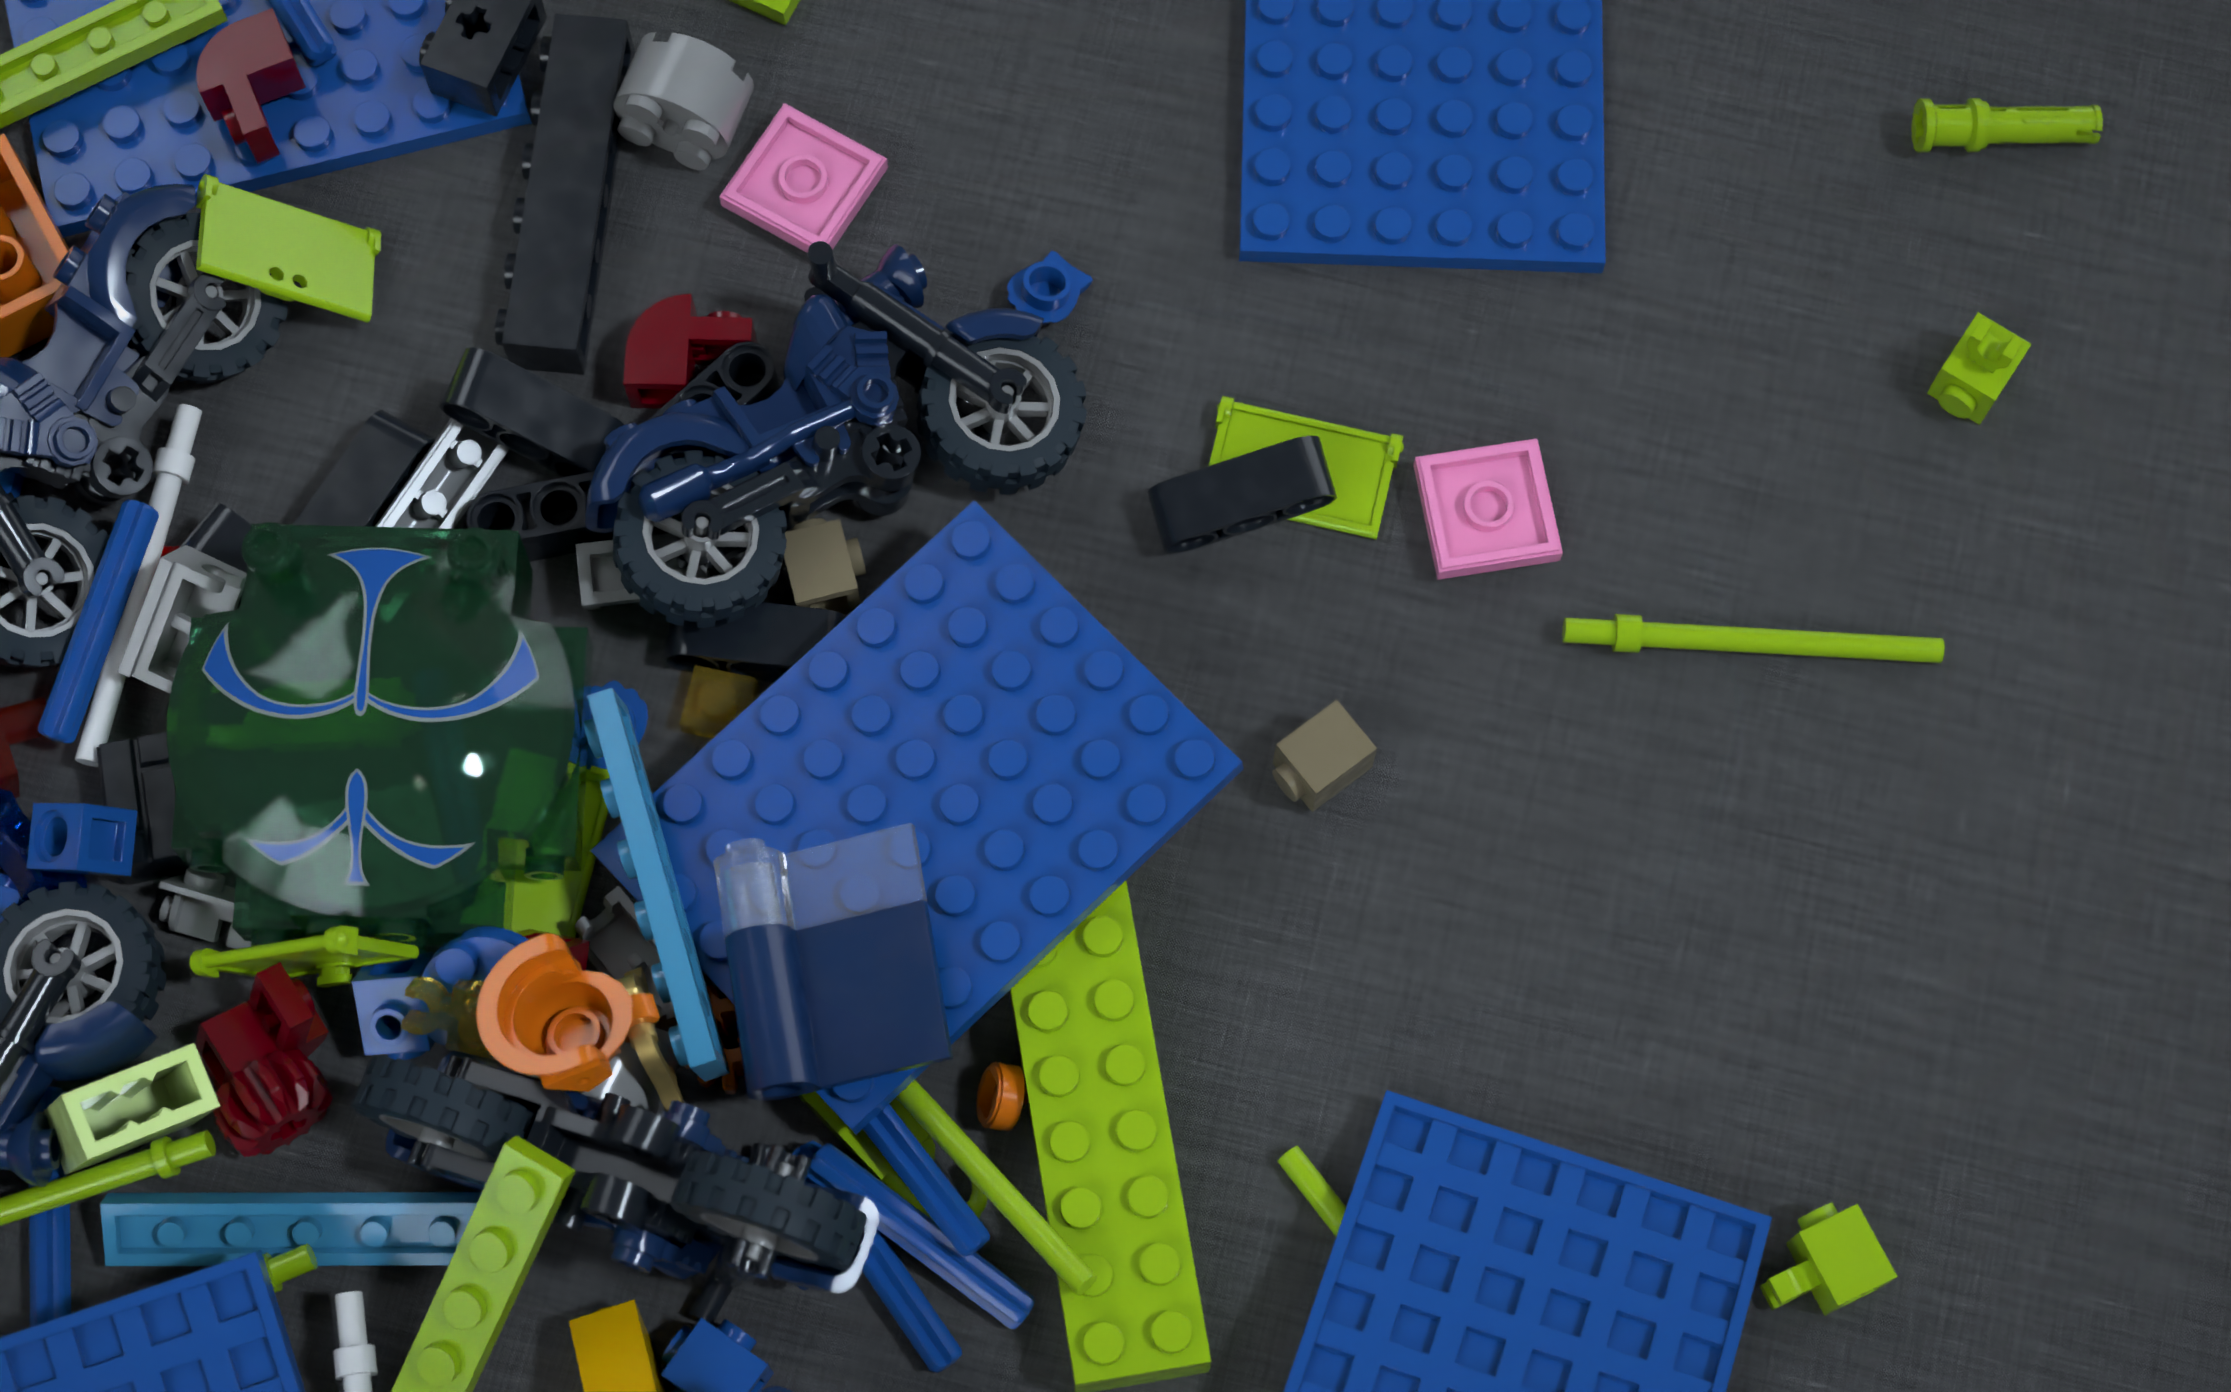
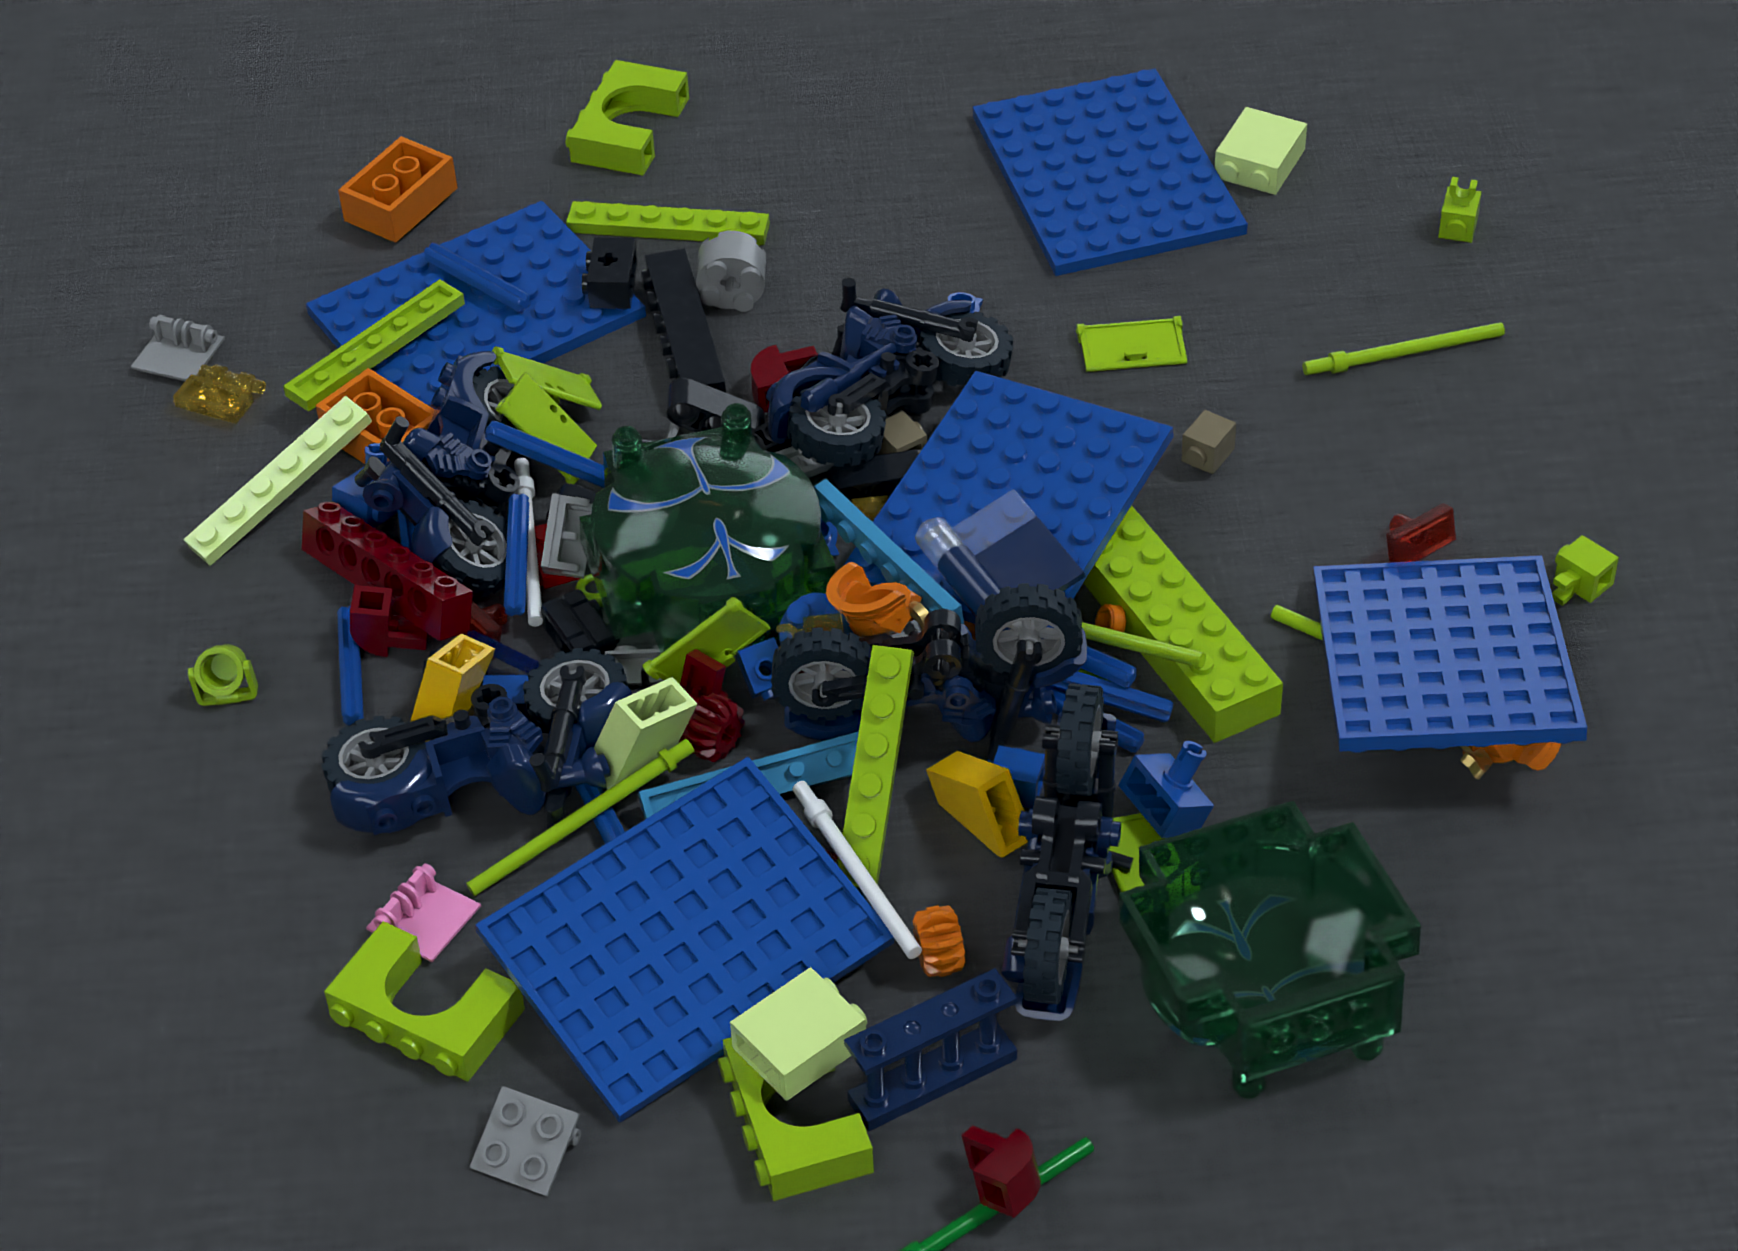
camera: 15 degrees left, 25 degrees down
blue brick [26,803,138,876] -> none
dark red brick [196,8,306,163] -> none
bright pink plate [719,103,888,253] -> none
black beam [1148,436,1337,554] -> none
bright pink plate [1413,438,1563,580] -> none
lime pin [1911,98,2103,153] -> none
none -> blue axle [485,421,612,489]
none -> lime door [495,372,597,484]
none -> yellowish green brick [1215,107,1307,195]
none -> clear red tile [1386,503,1456,563]

